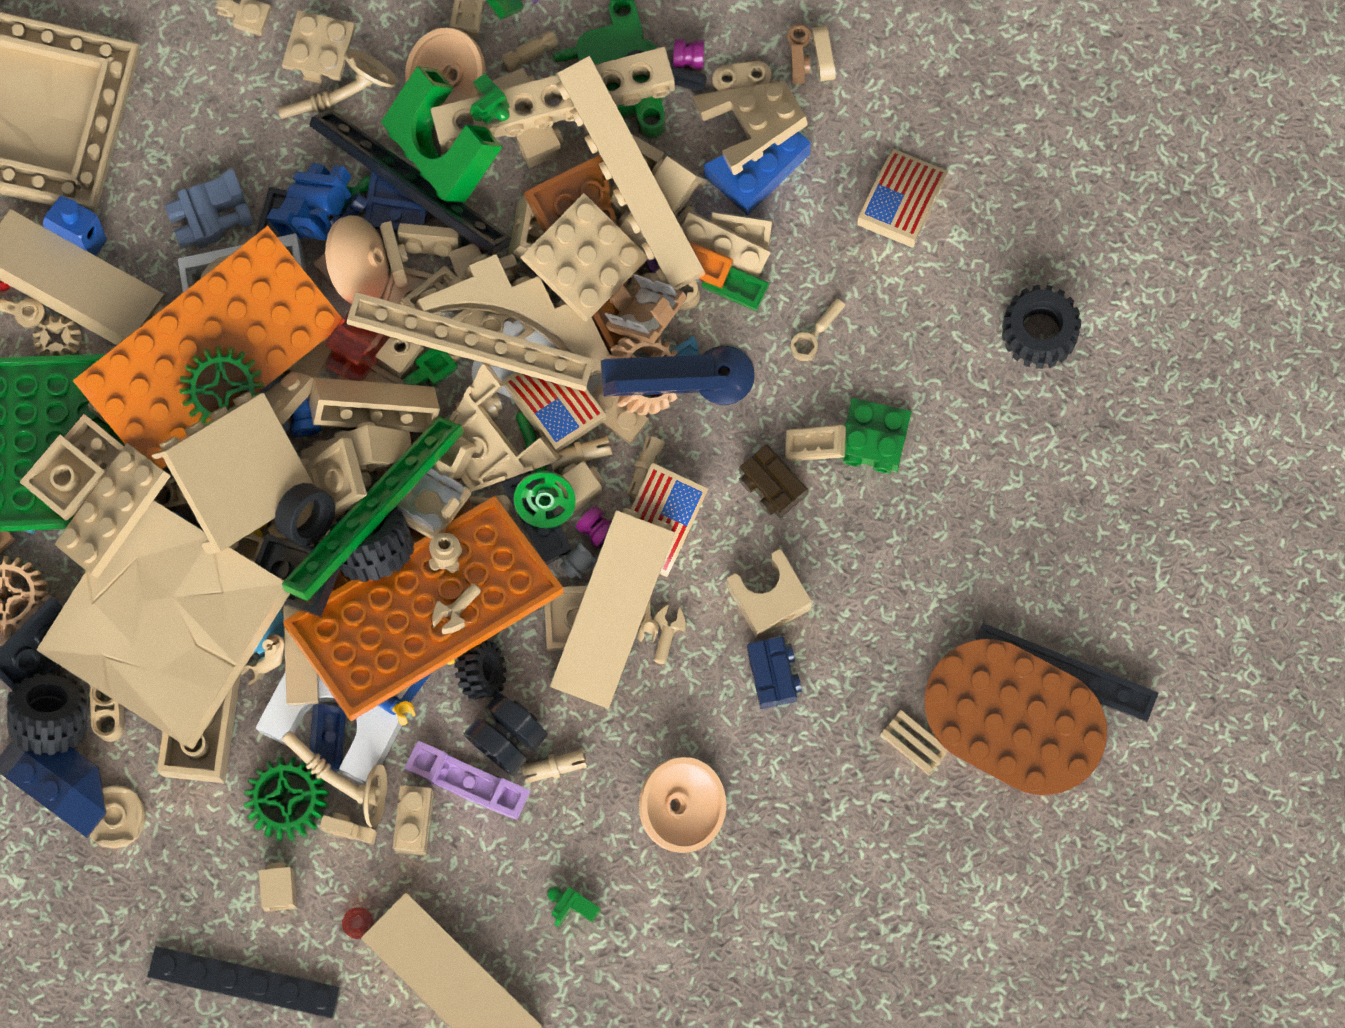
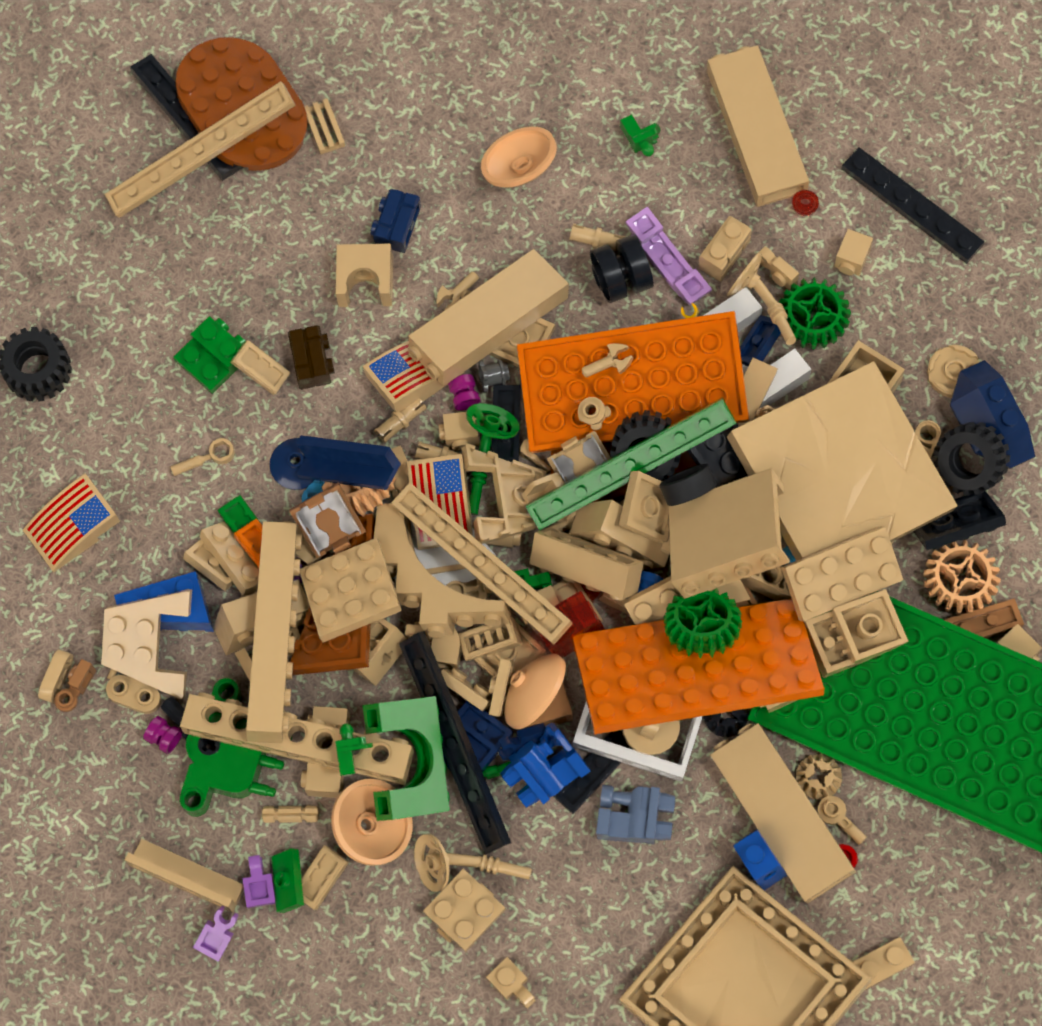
camera: 150 degrees left, 5 degrees down
black tyre [454,640,507,699] -> none
none -> tan tile [105,82,296,218]

